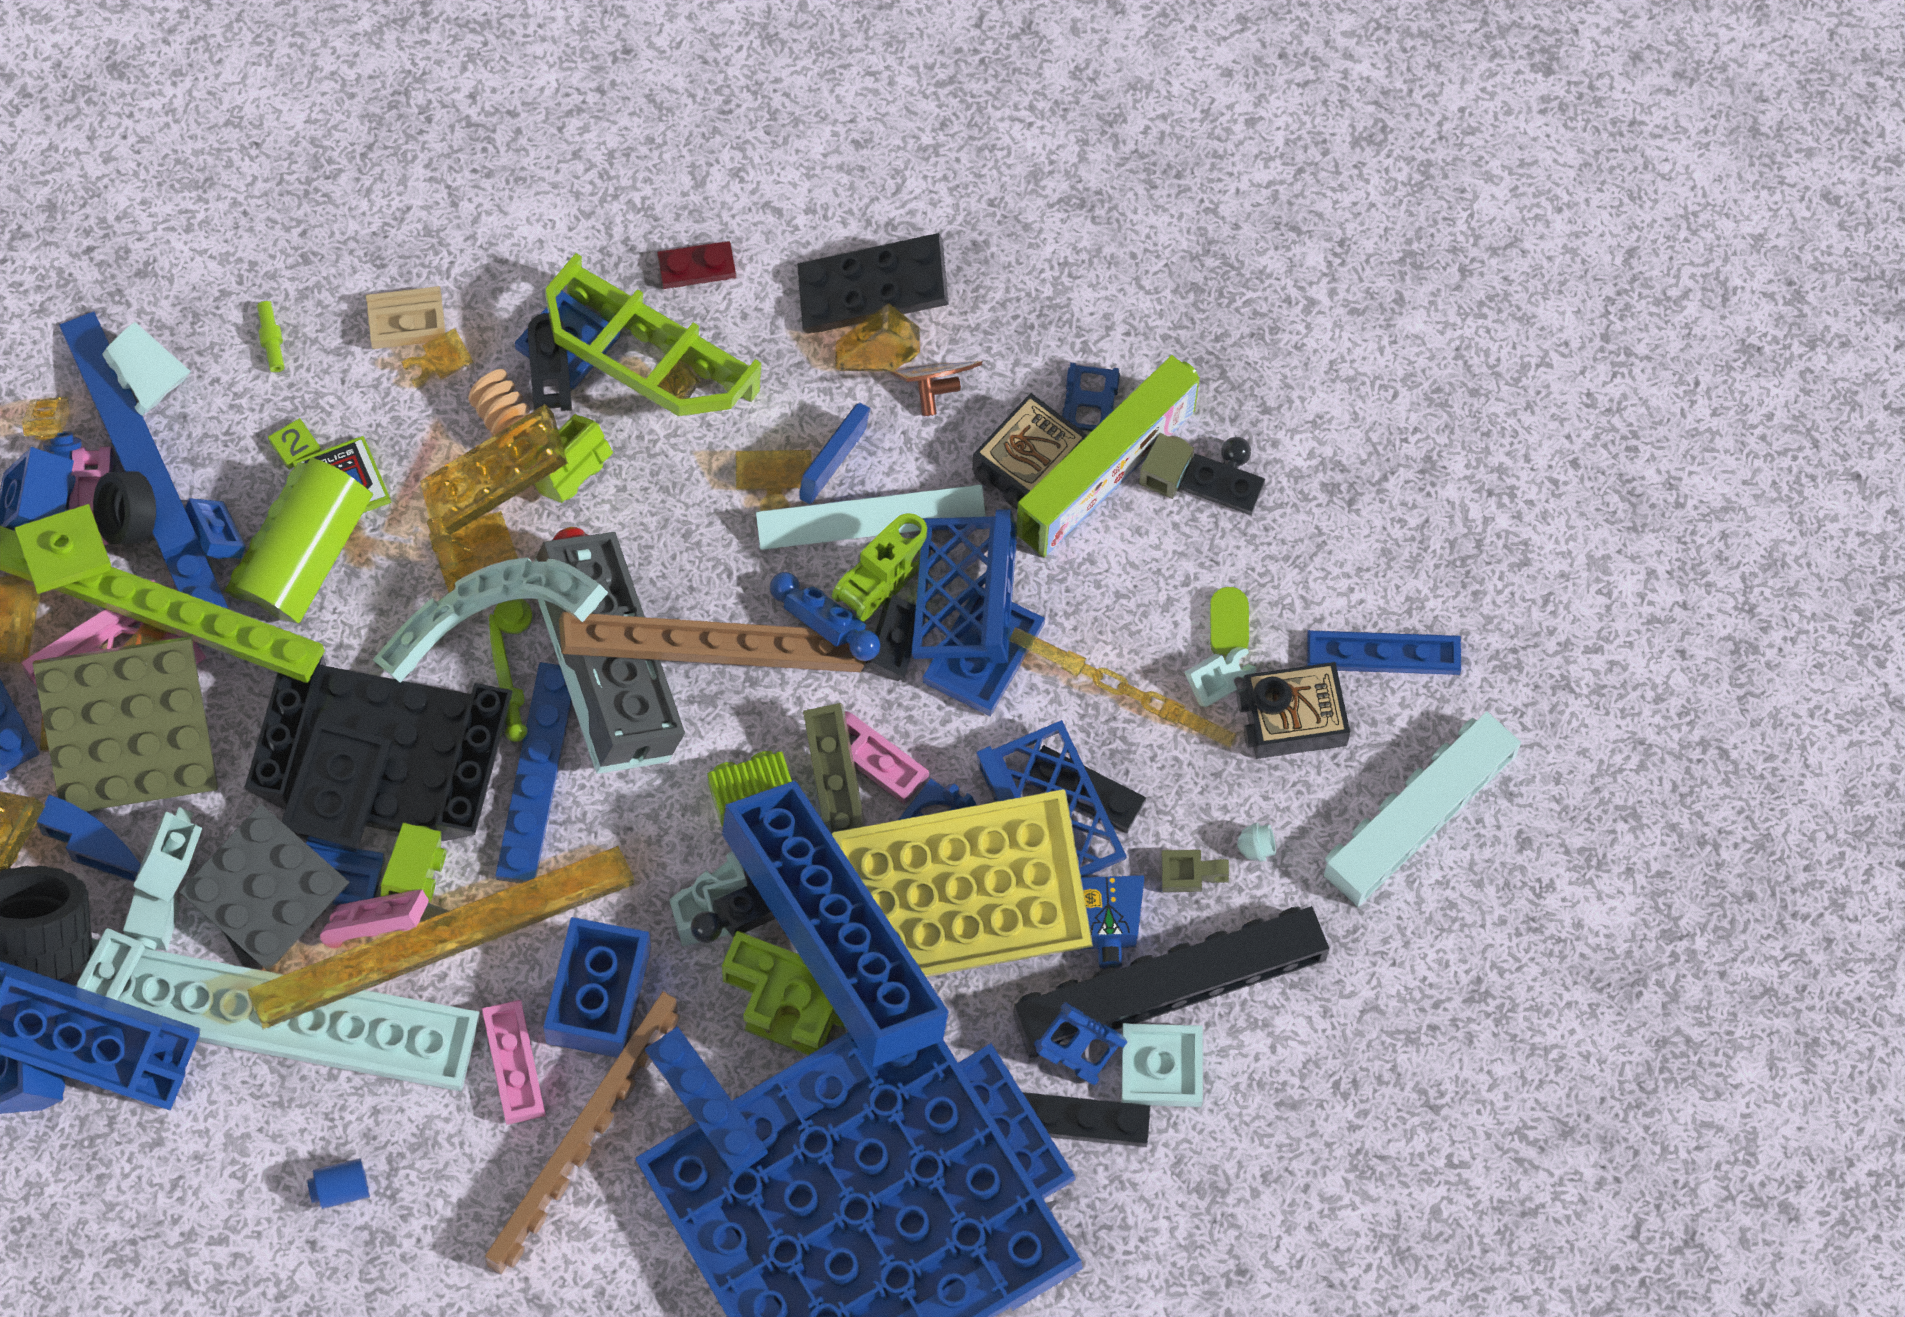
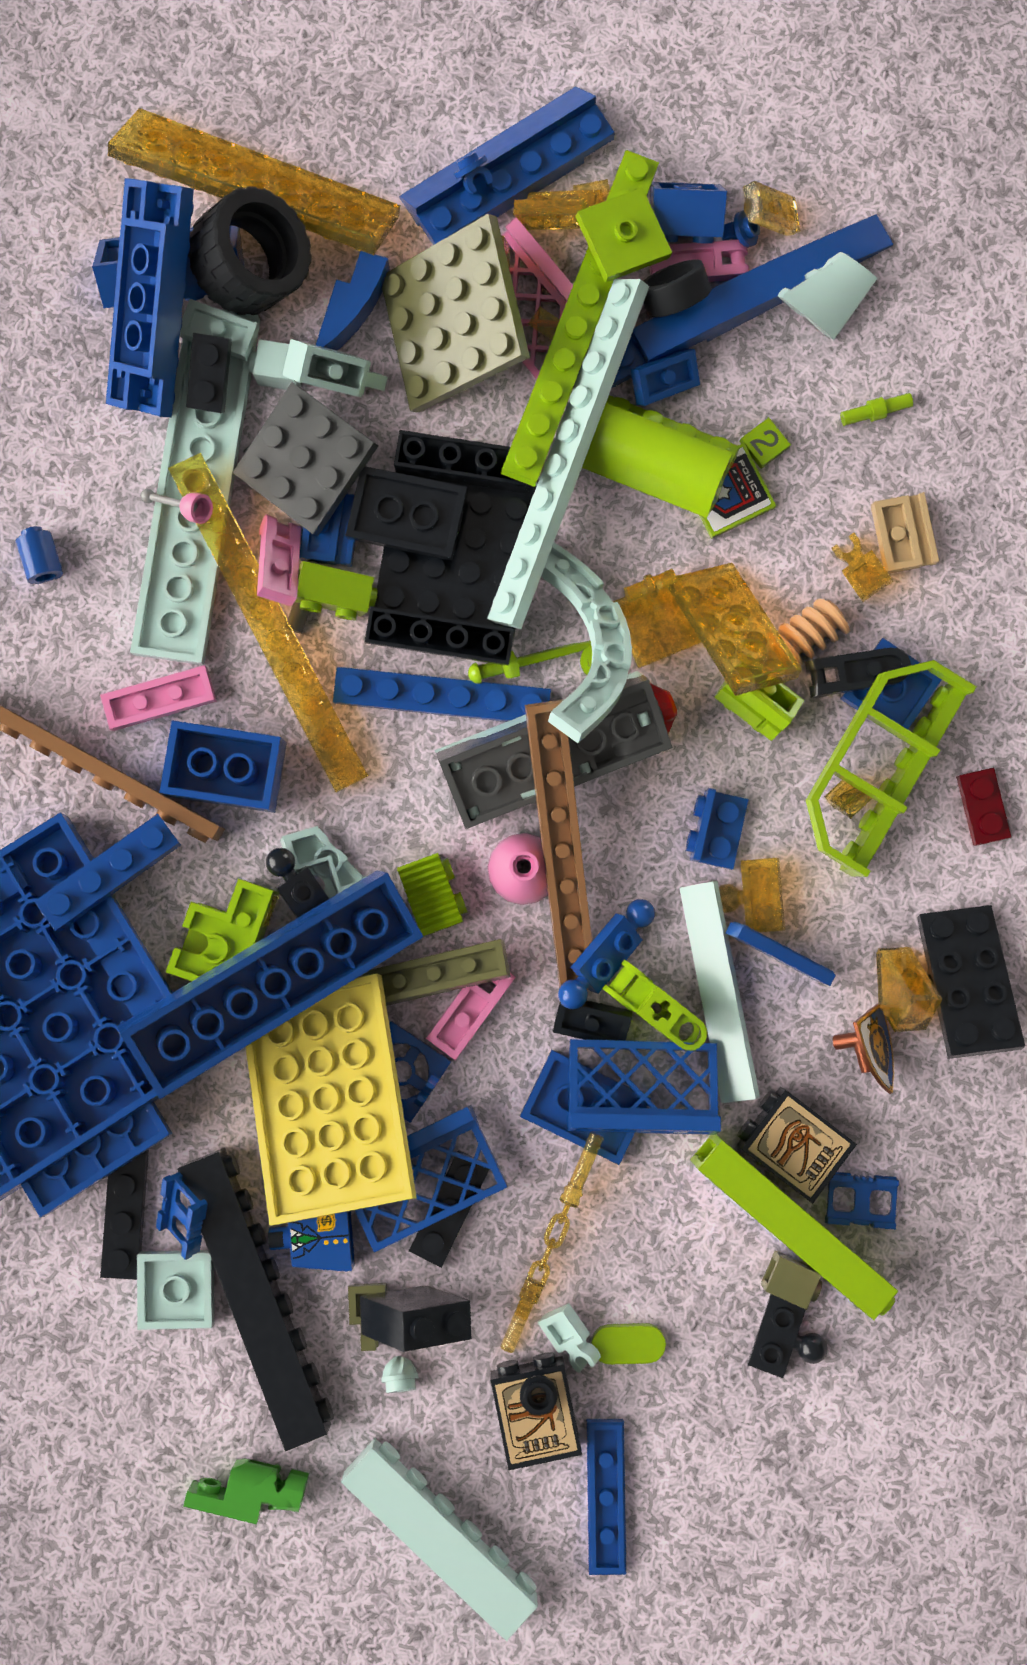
camera: 90 degrees right, 20 degrees up
none -> bright pink hinge [140,489,213,524]
none -> bright green plate [183,1458,309,1524]
none -> black plate [186,333,232,413]
none -> black brick [360,1286,472,1352]
none -> light aqua plate [487,279,649,629]
none -> bright pink piece [488,833,548,905]
none -> blue bracket [685,788,749,870]

